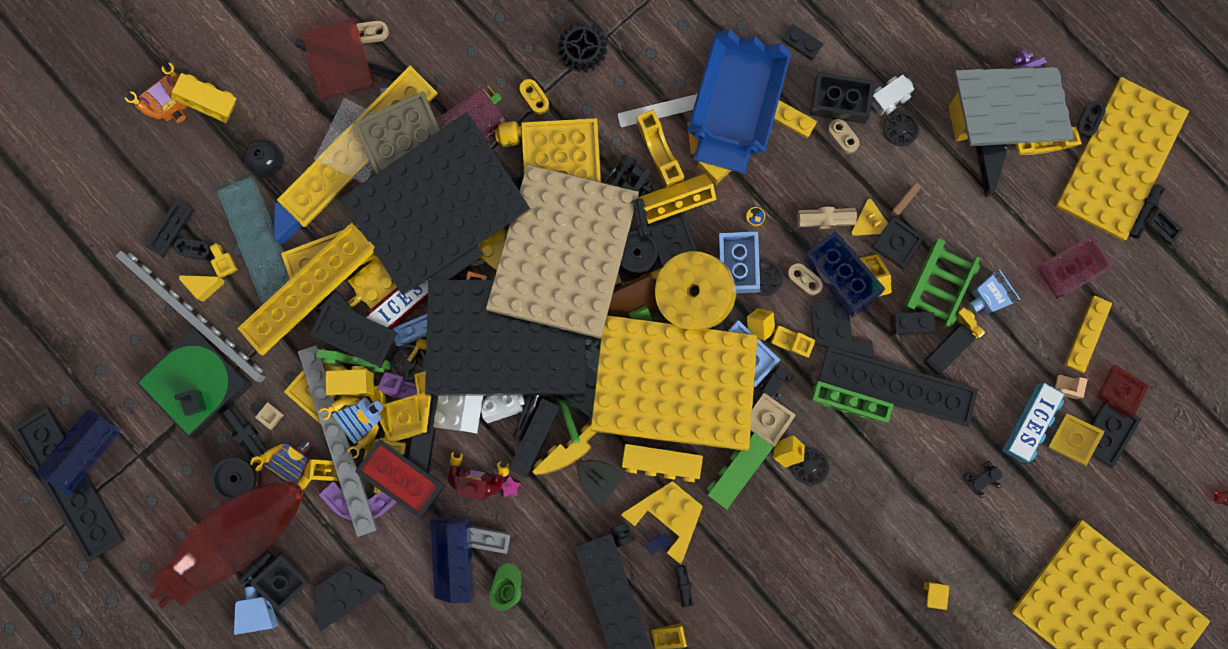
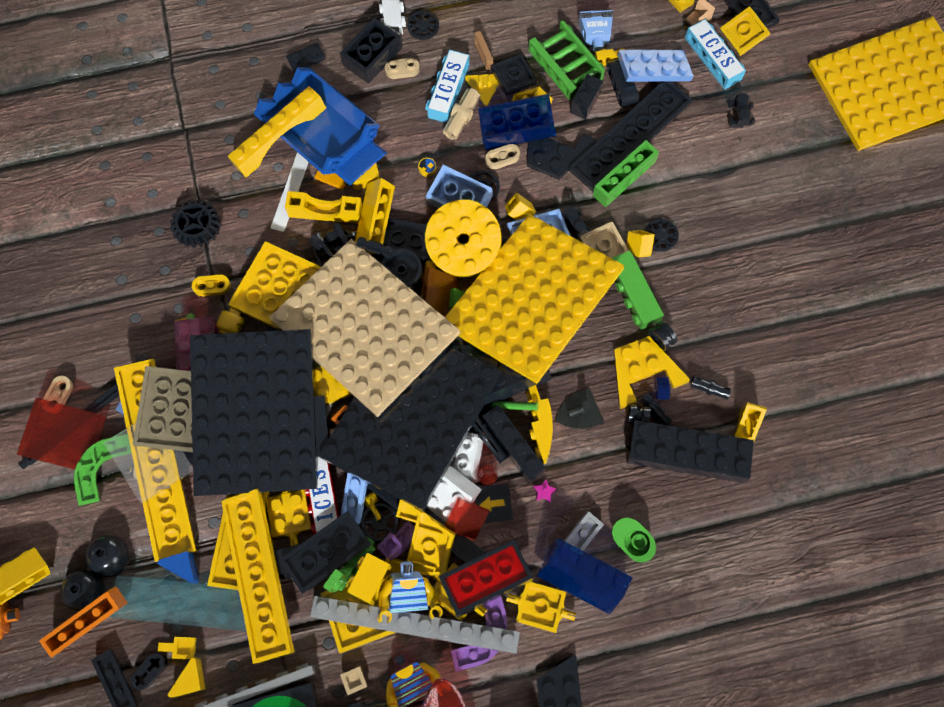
camera: 60 degrees left, 10 degrees down
yellow slope [307,459,339,481] -> none
dark red torso [448,452,509,500] -> none
yellow brick [622,444,703,483] -> none
yellow slope [770,326,815,358] -> none
yellow plate [774,100,817,139] -> none
yellow panel [924,581,949,610] -> none
none -> orange brick [39,586,128,658]
none -> black cylinder [60,570,105,612]
none -> bright green plate [74,434,132,506]
none -> yellow arch [228,86,326,177]
none -> brick [425,50,470,123]
none -> clear red piece [444,497,489,541]
none -> black sticker [474,484,513,524]
none -> clear red cone [478,465,498,485]
none -> yellow plate [506,582,576,633]
none -> medium blue plate [617,50,693,82]
none -> black axle [641,393,672,426]
none -> black wheel [648,321,678,351]

